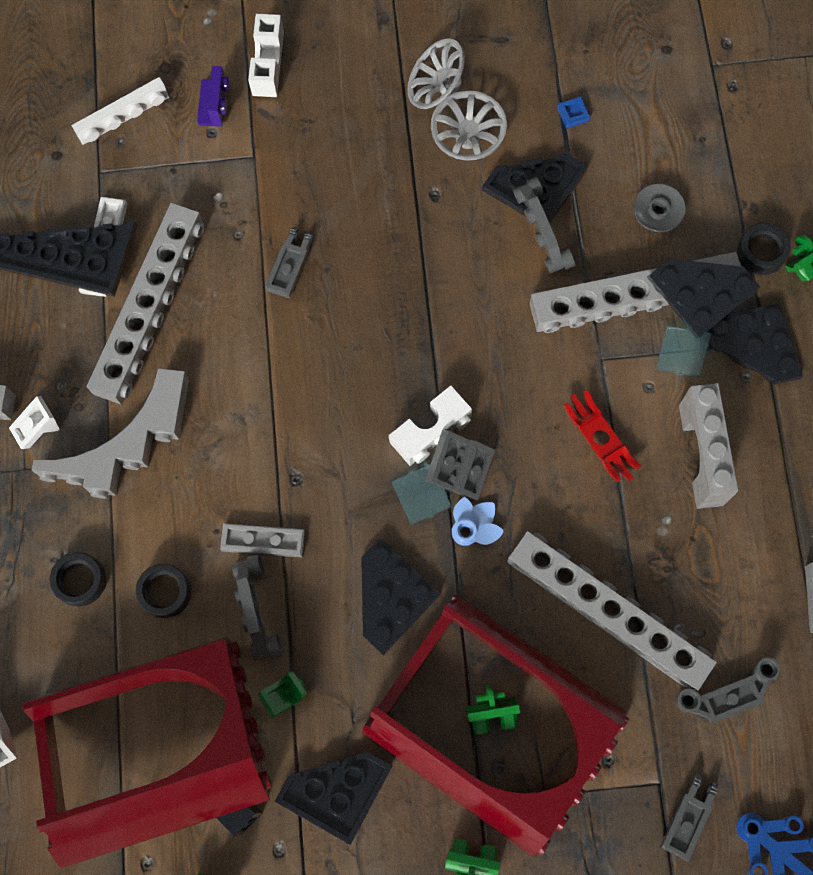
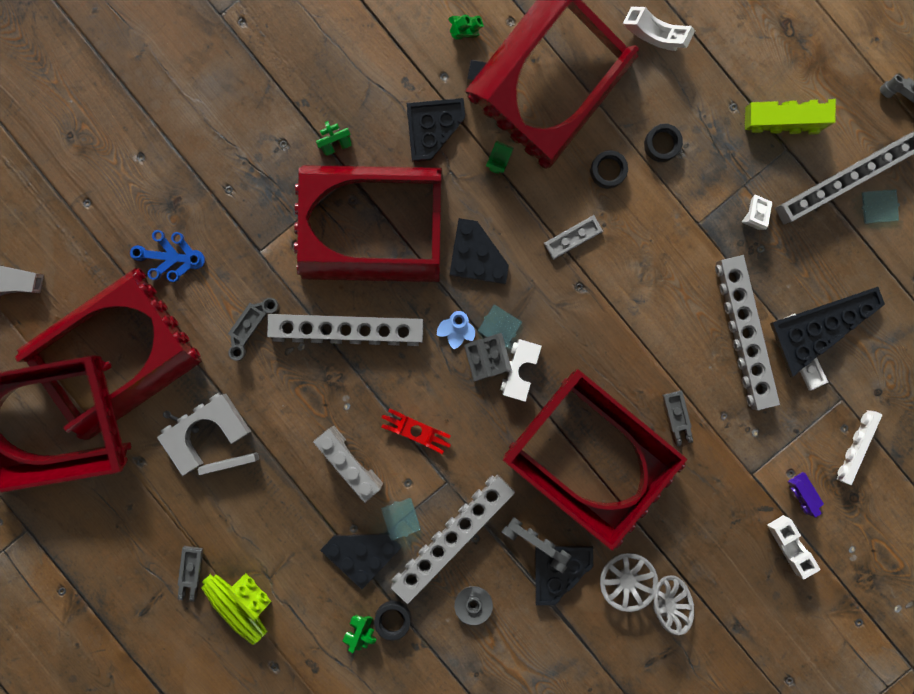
camera: 140 degrees right, 15 degrees up
light grey arch [32,369,189,499] -> none
dark grey plate [232,554,283,661] -> none
green hips [466,684,520,735] -> none
blue tile [557,96,590,129] -> none
black plate [647,259,760,338] -> none
dark grey hinge [660,773,719,862] -> none
none -> dark red panel [503,369,687,551]

